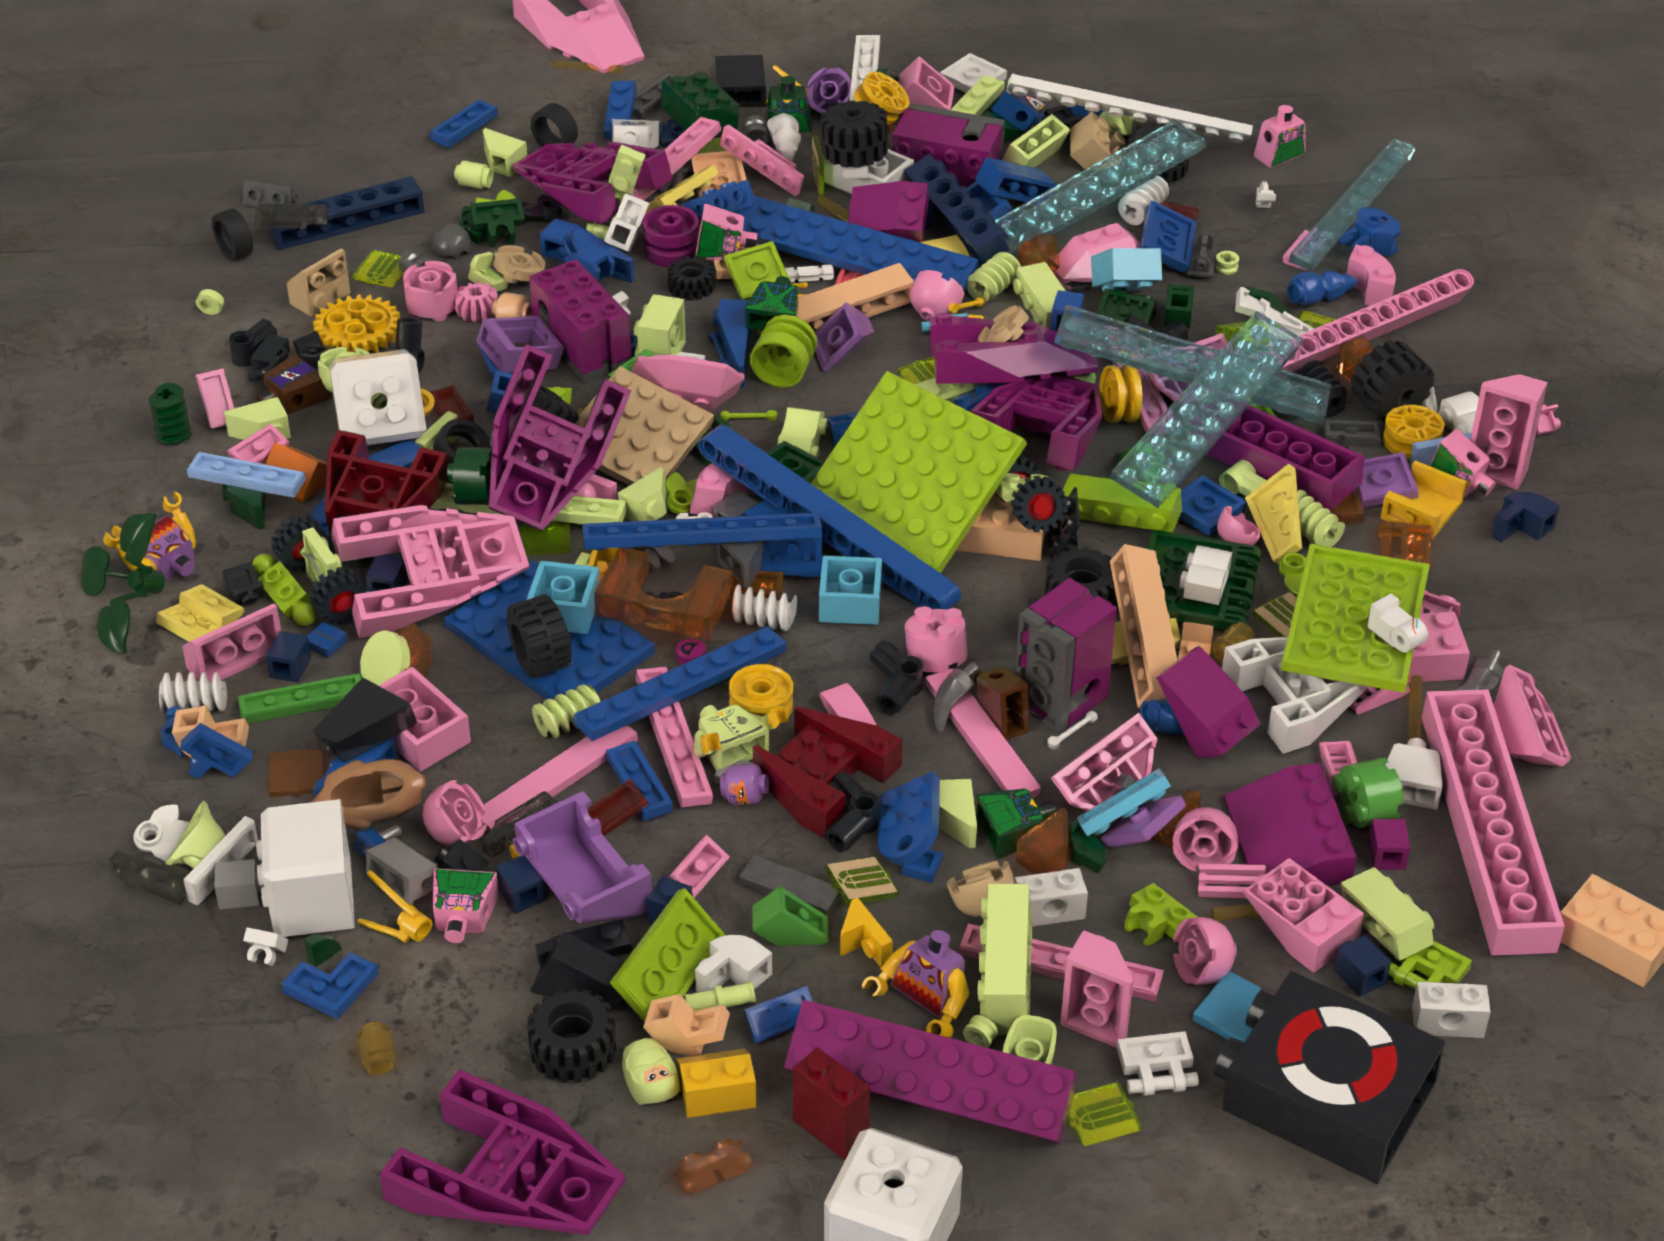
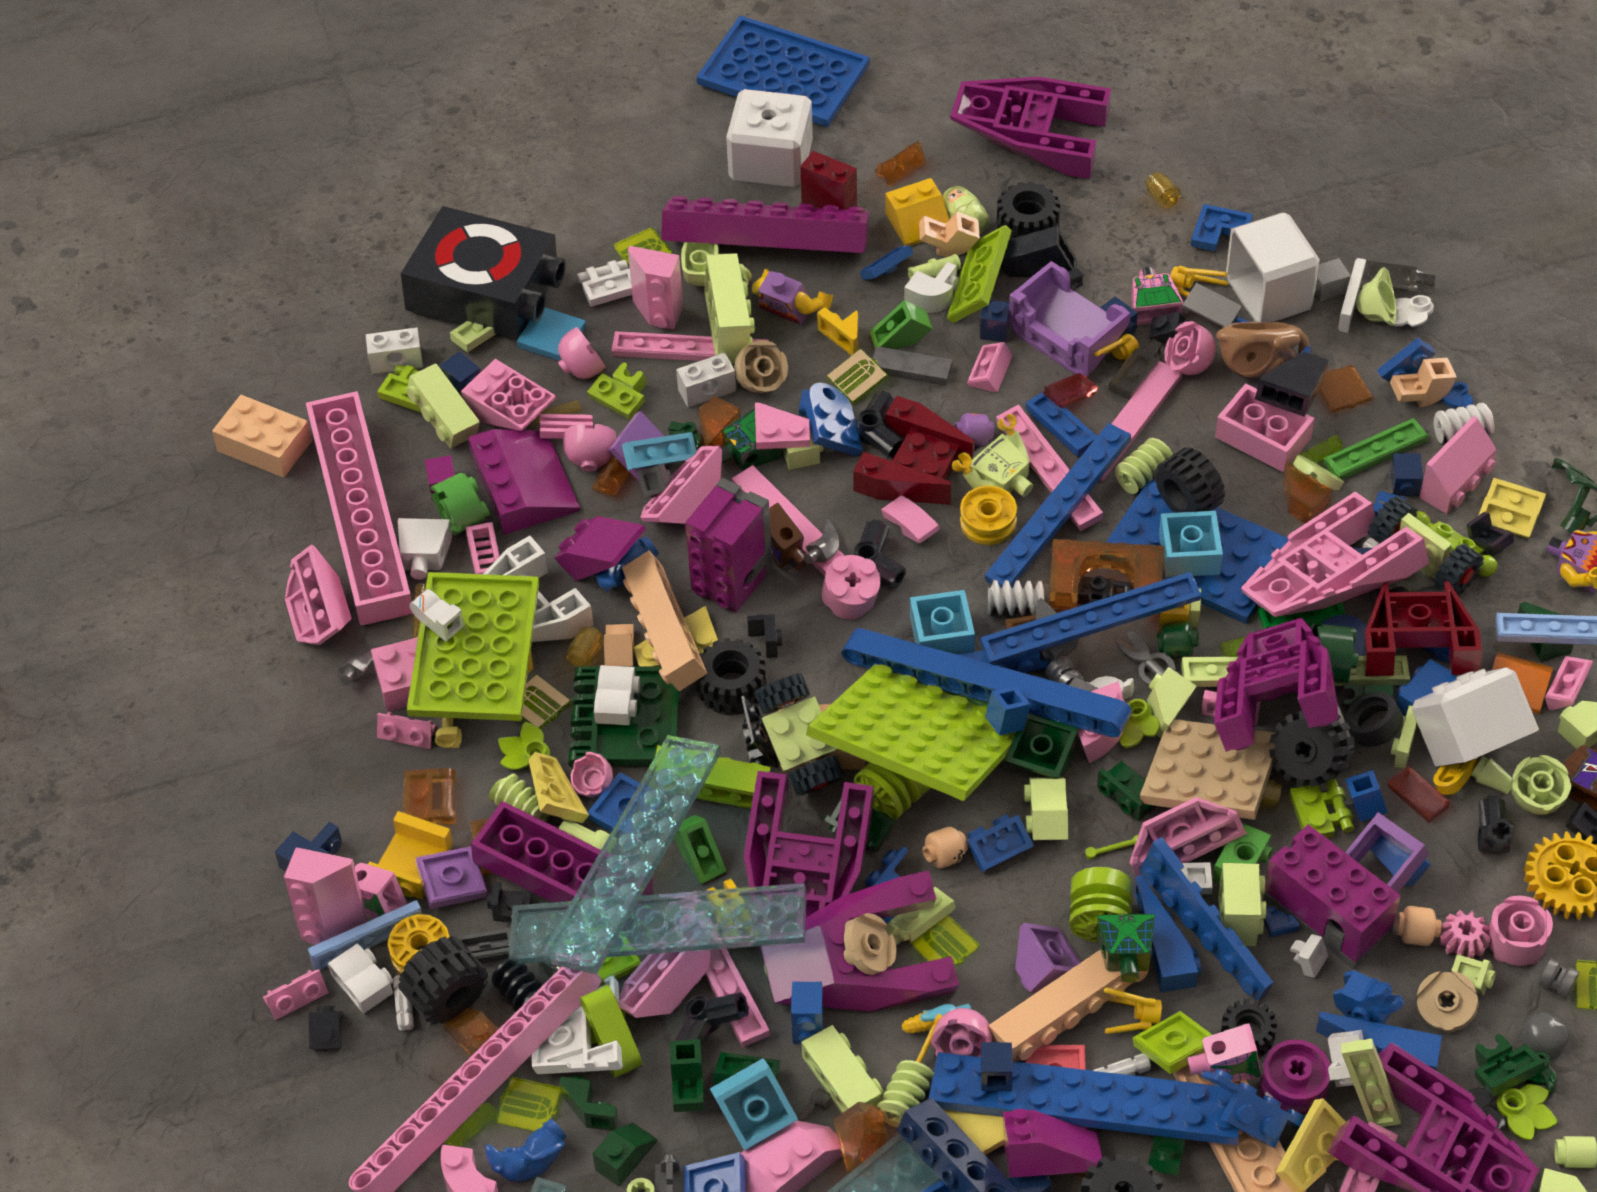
camera: 170 degrees right, 10 degrees up
none -> dark green slope [592,1123,657,1187]
none -> bright pink wing [755,403,810,449]
none -> dark blue brick [981,1042,1012,1091]
none -> blue brick [985,686,1030,735]
none -> blue wing [1139,837,1274,1001]

